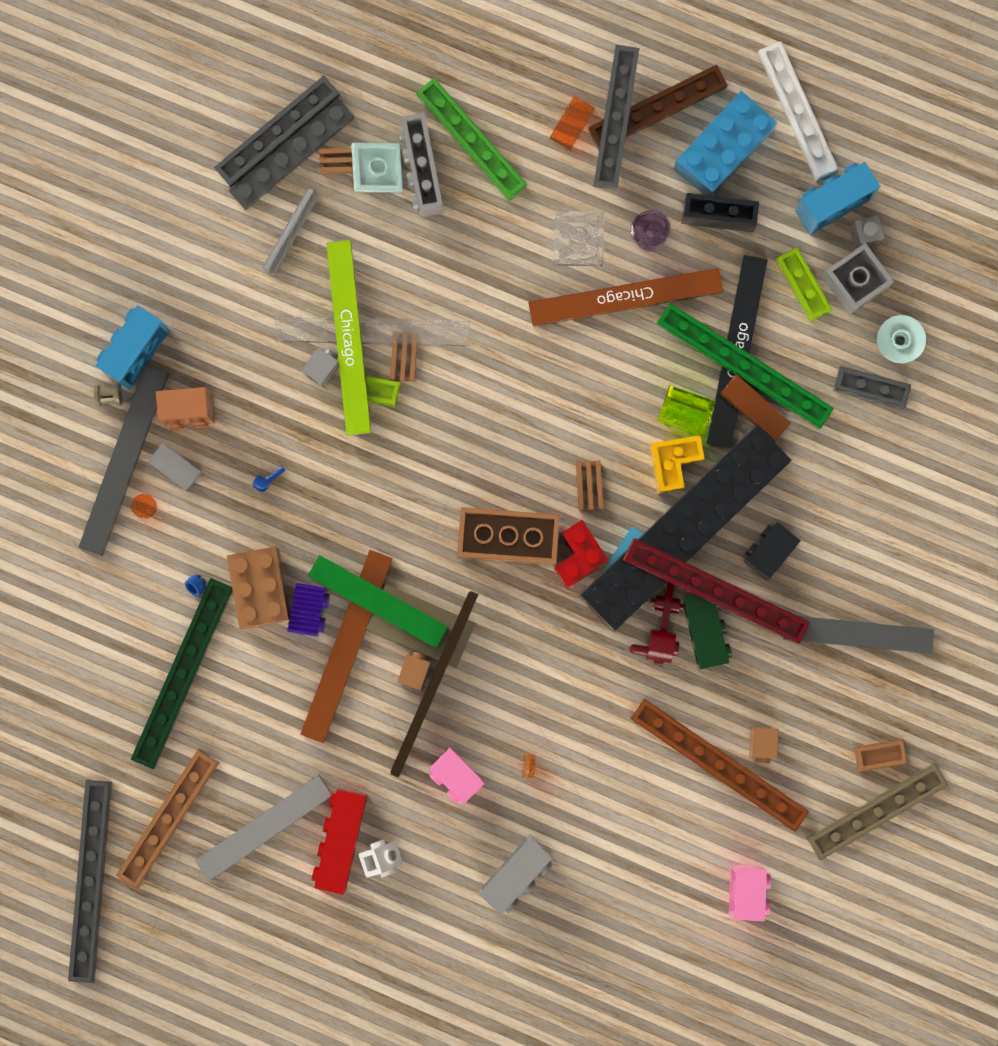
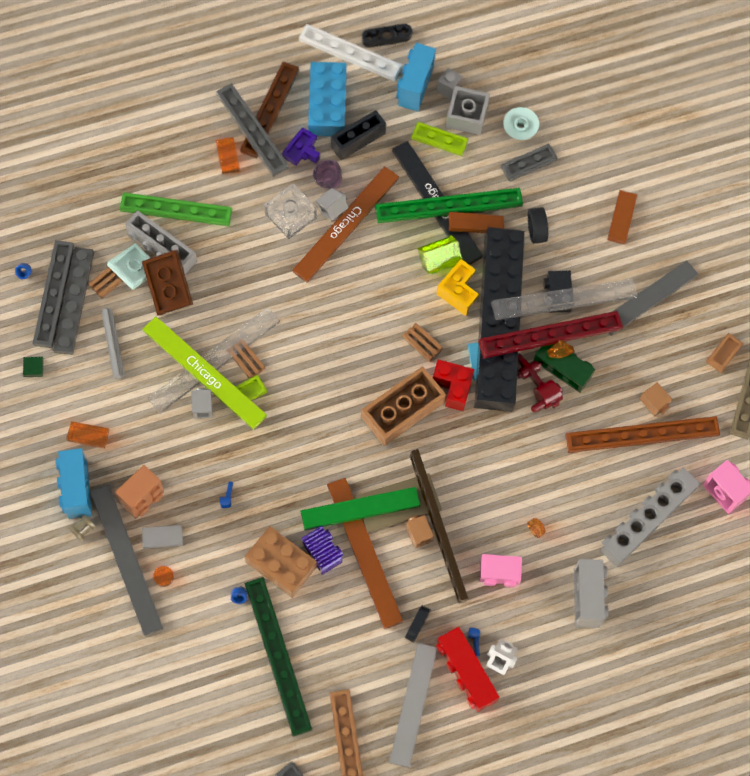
camera: 50 degrees left, 15 degrees down
none -> blue hinge [15,263,32,279]
none -> dark green tile [23,357,44,377]
none -> clear orange tile [66,421,110,448]
none -> reddish brown tile [142,250,194,316]
none -> dark purple hinge [281,127,320,166]
none -> light grey brick [316,188,348,221]
none -> black beam [362,24,412,48]
none -> black beam [405,605,431,643]
none -> blue hand [468,627,480,656]
none -> clear tile [491,279,638,320]
none -> black tyre [527,207,549,244]
none -> clear orange tile [547,340,575,358]
none -> light grey brick [600,468,700,567]
none -> dark orange tile [607,190,638,245]

